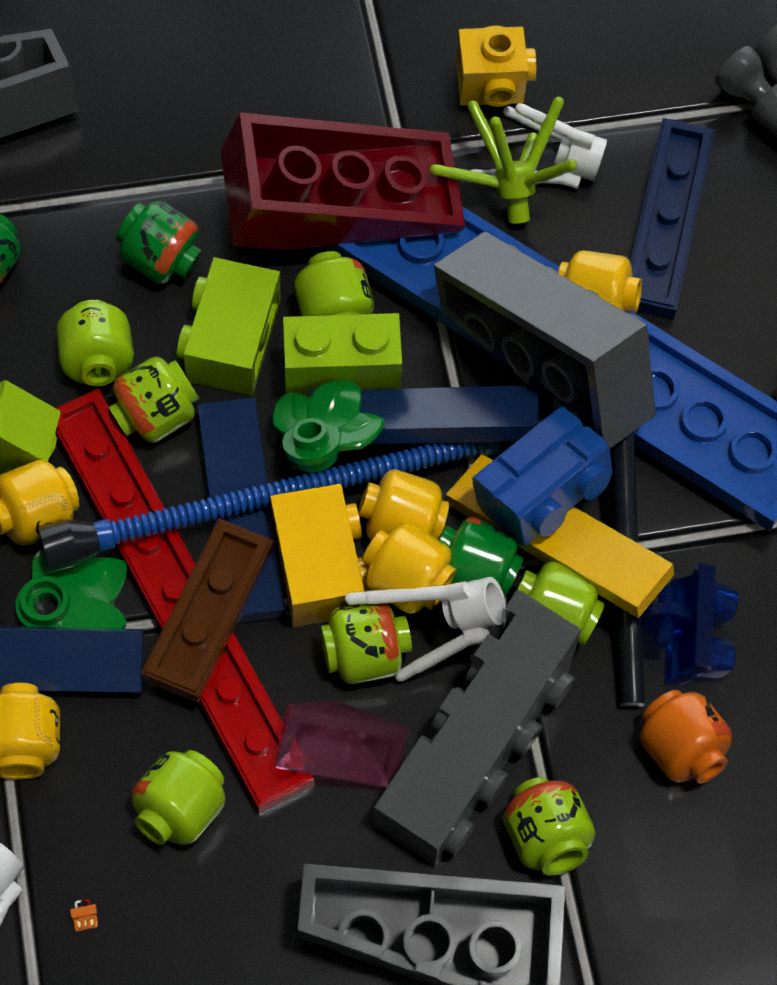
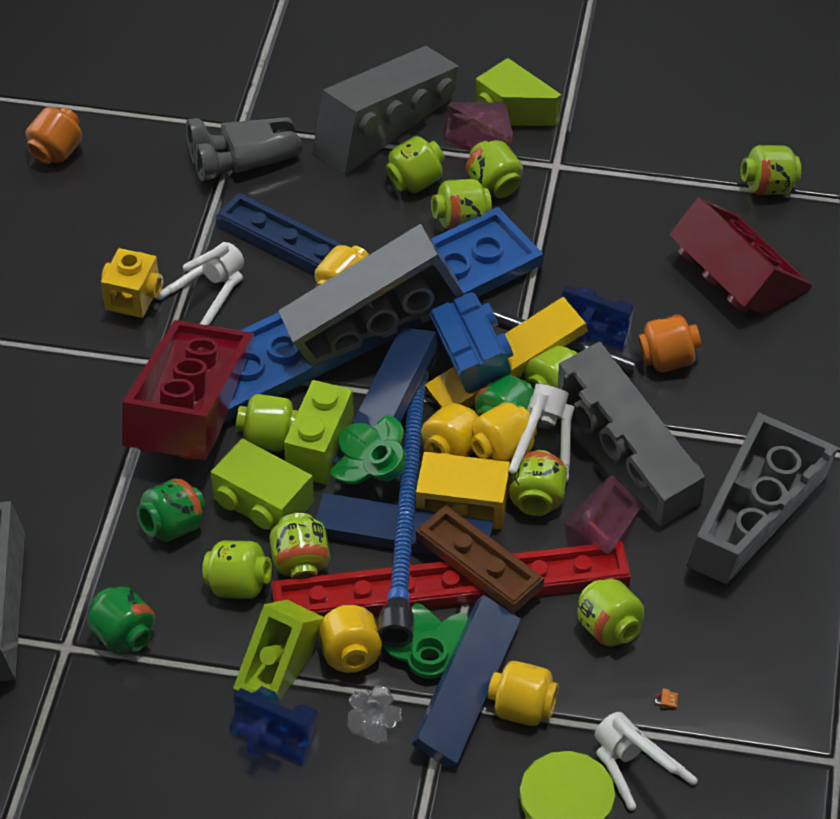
camera: 65 degrees left, 15 degrees down
lime plant [430,97,577,224] -> none
lime head [502,777,596,876] -> none

